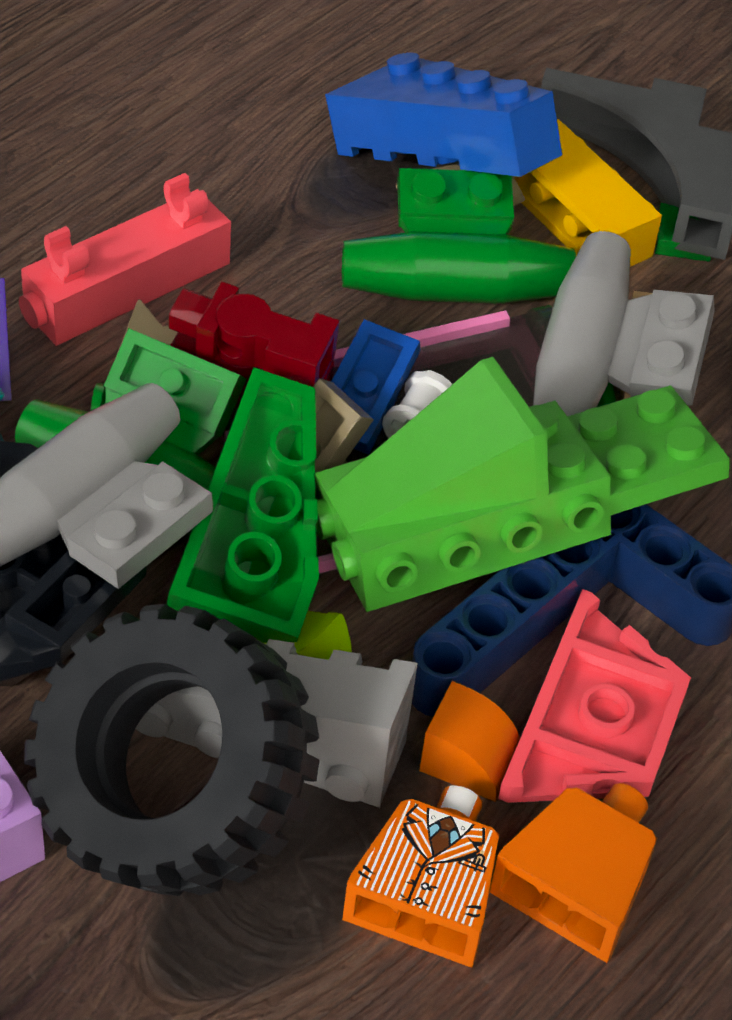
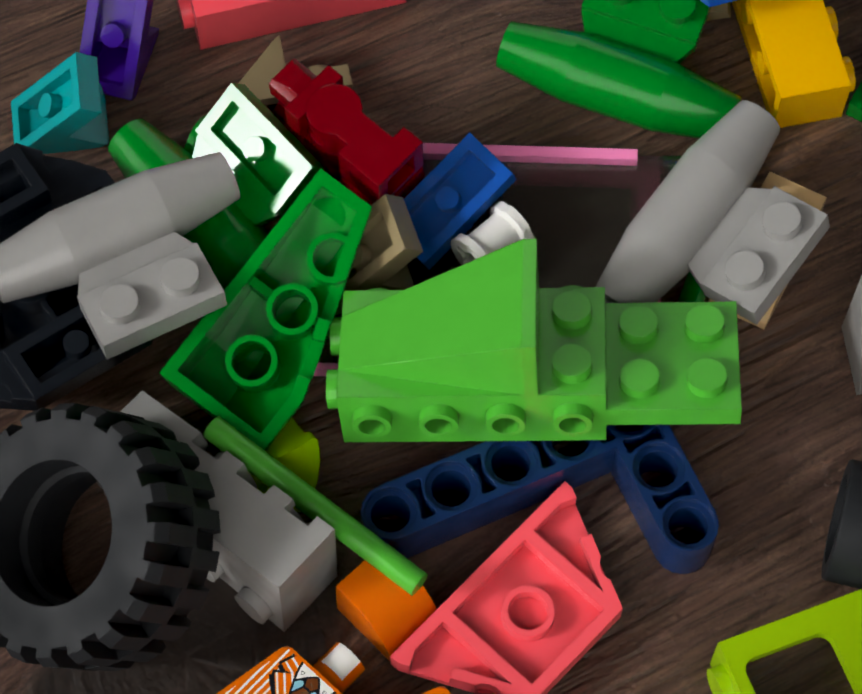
camera: 25 degrees right, 15 degrees up
none -> bright green bar [203,416,428,596]

